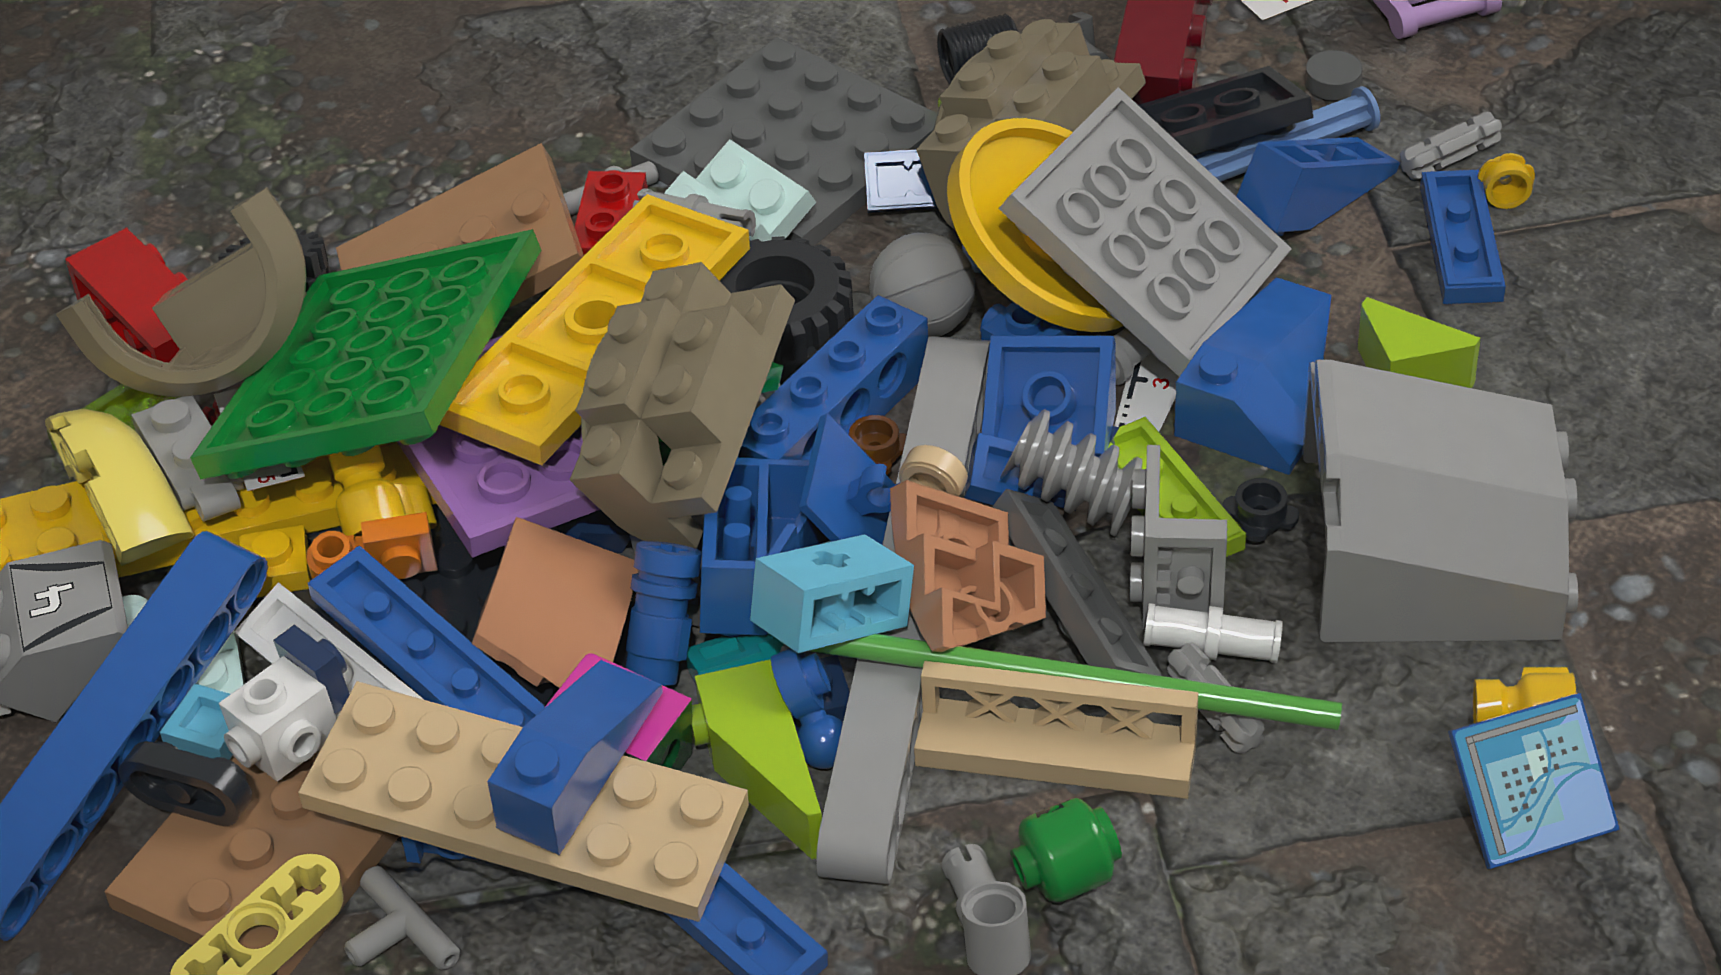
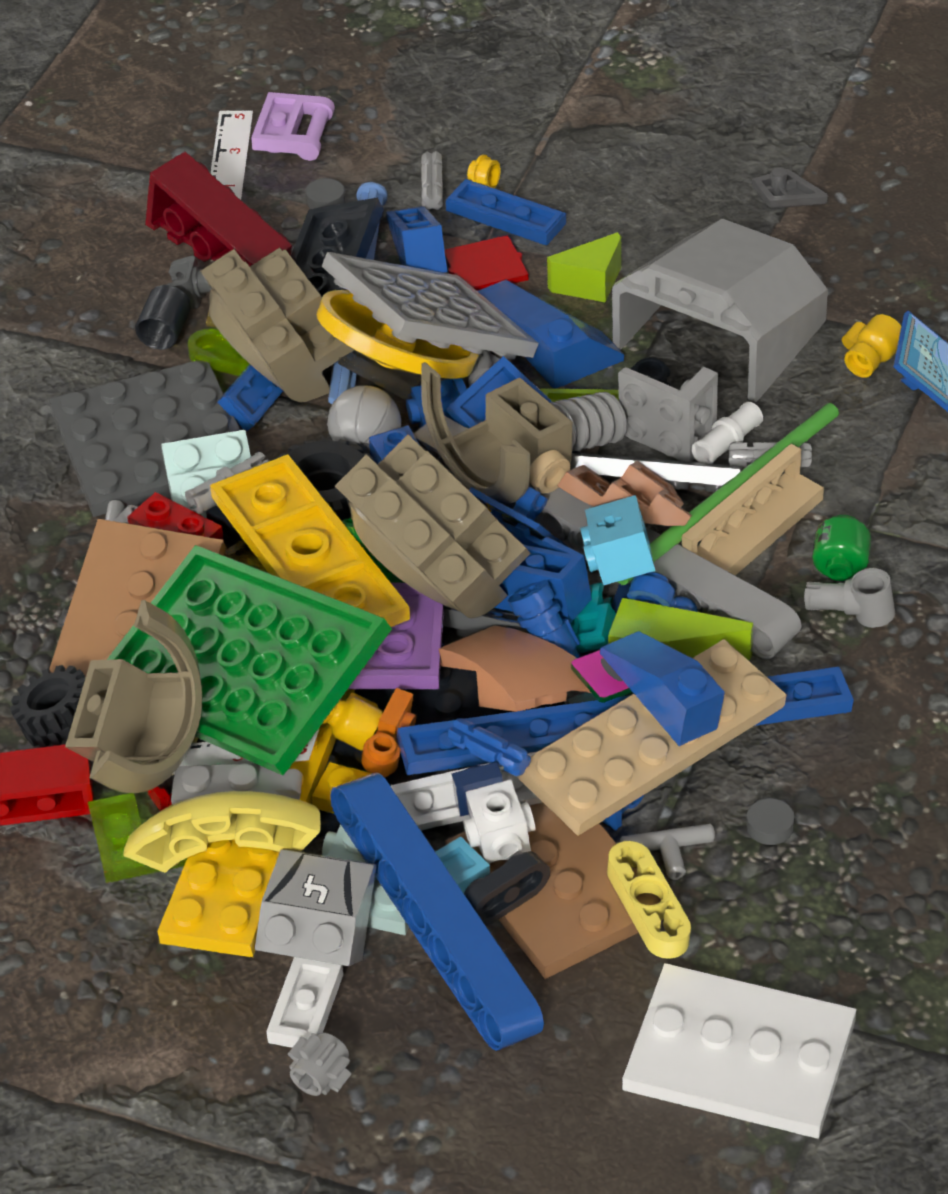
camera: 60 degrees left, 0 degrees up
none -> dark tan piece [421,362,573,503]
none -> red piece [445,235,529,291]
none -> blue axle [447,718,531,776]

